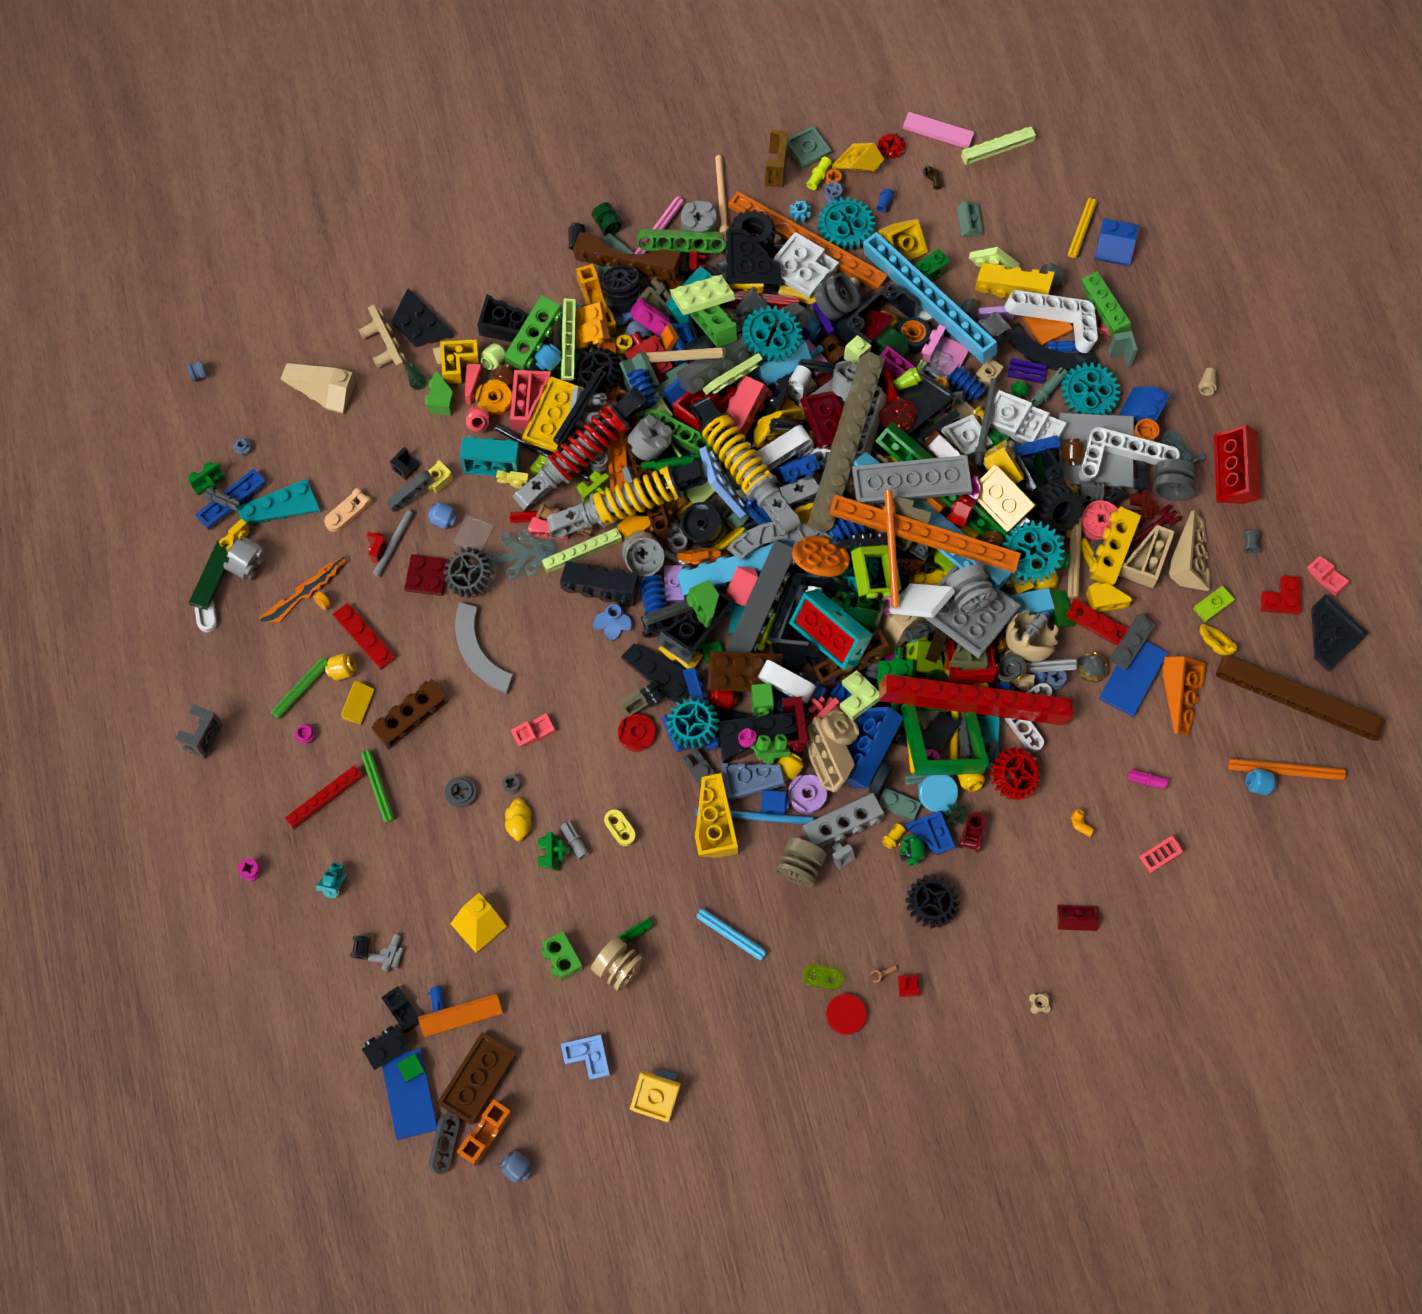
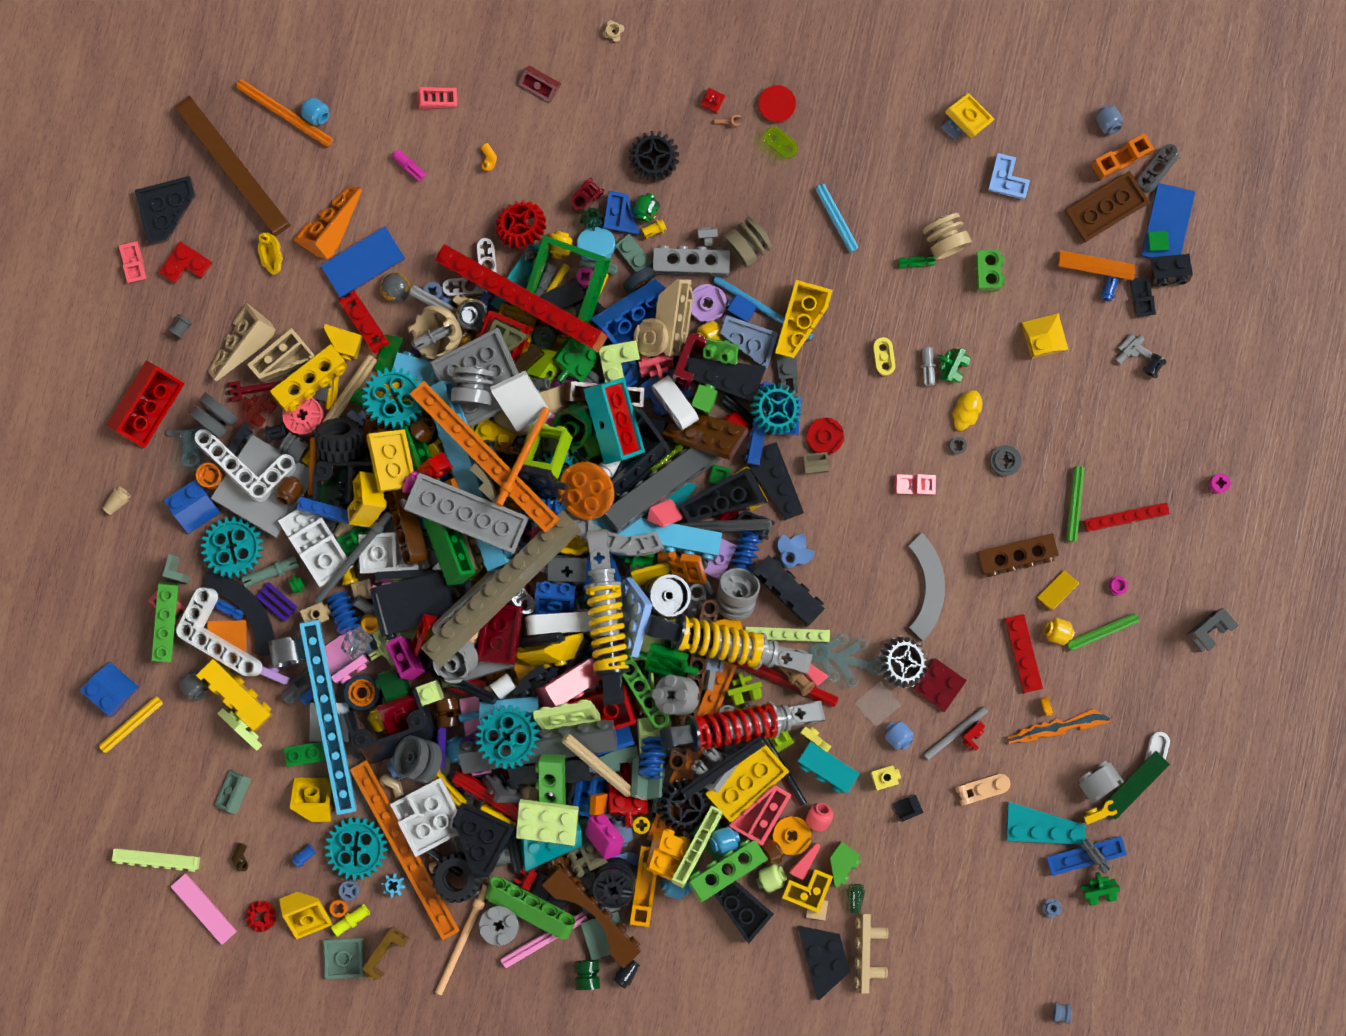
camera: 150 degrees left, 15 degrees up
tan wedge [281,363,356,414] -> none
teal hips [316,862,348,898] -> none
dark grey beam [387,471,434,512] -> none
black wheel [640,680,666,707] -> none
bright green slope [687,580,719,628] -> none
dark pink plate [738,728,757,747] -> none
clear red plate [878,397,917,431] -> none
lime cone [893,367,922,391] -> none
dark grey plate [1109,613,1155,670] -> none
lime plate [1193,585,1235,623] -> none

